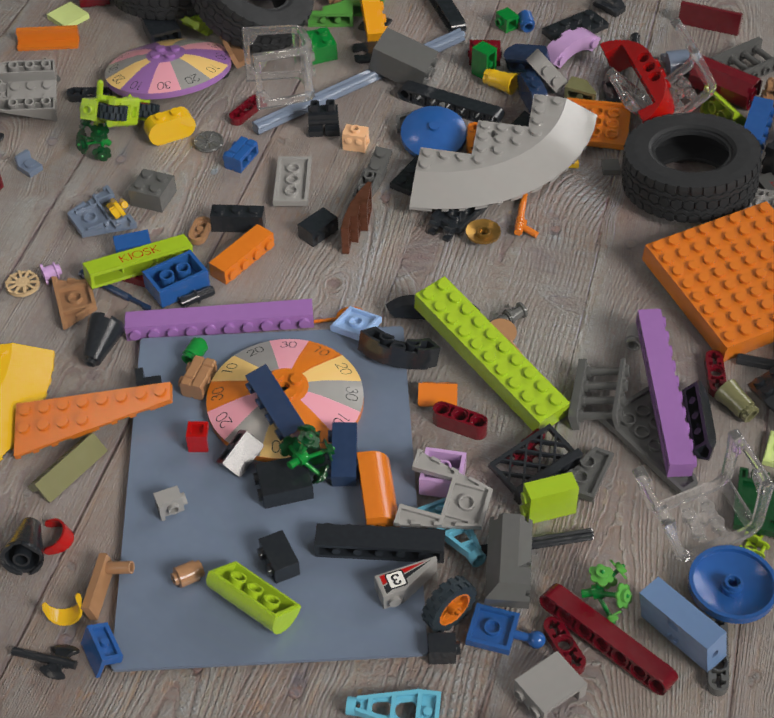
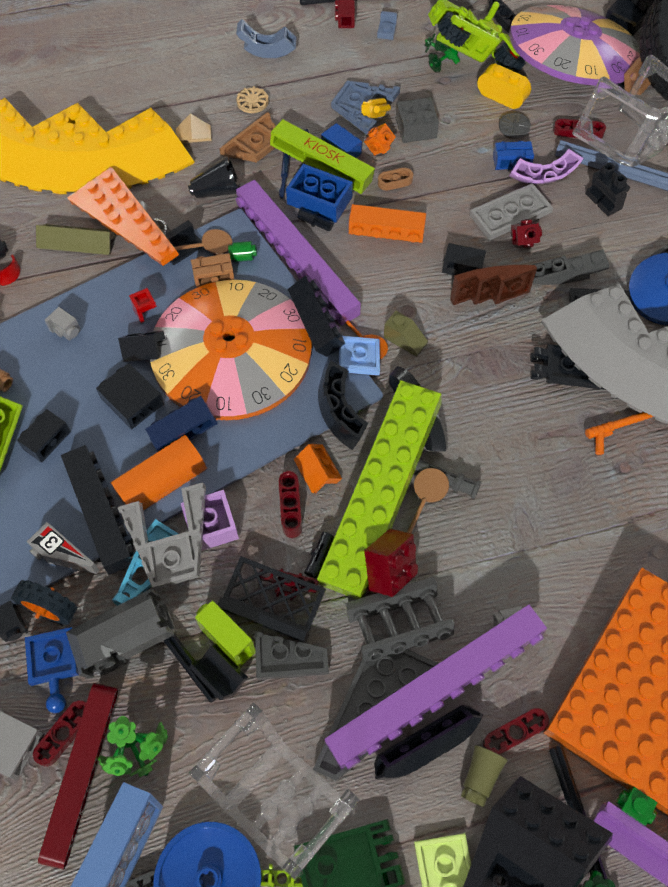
camera: 60 degrees right, 15 degrees up
lavender brick [39,262,62,285] -> none
black brick [210,204,266,233] -> none
dark blue brick [245,364,304,441] -> none
dark green plant [279,424,335,484] -> none
light nougat head [341,124,370,153] -> none
pearl gold dish [466,219,501,244] -> none
none -> medium nougat piece [174,229,232,254]
none -> tan slope [176,113,212,143]
none -> black panel [189,644,248,700]
none -> black brick [288,275,345,357]
none -> black pin [304,532,334,579]
none -> orange brick [364,123,396,156]
none -> dark red brick [364,529,418,597]
none -> olive slope [384,311,428,357]
none -> lavender brick [509,149,584,184]
none -> dark red brick [511,219,542,248]

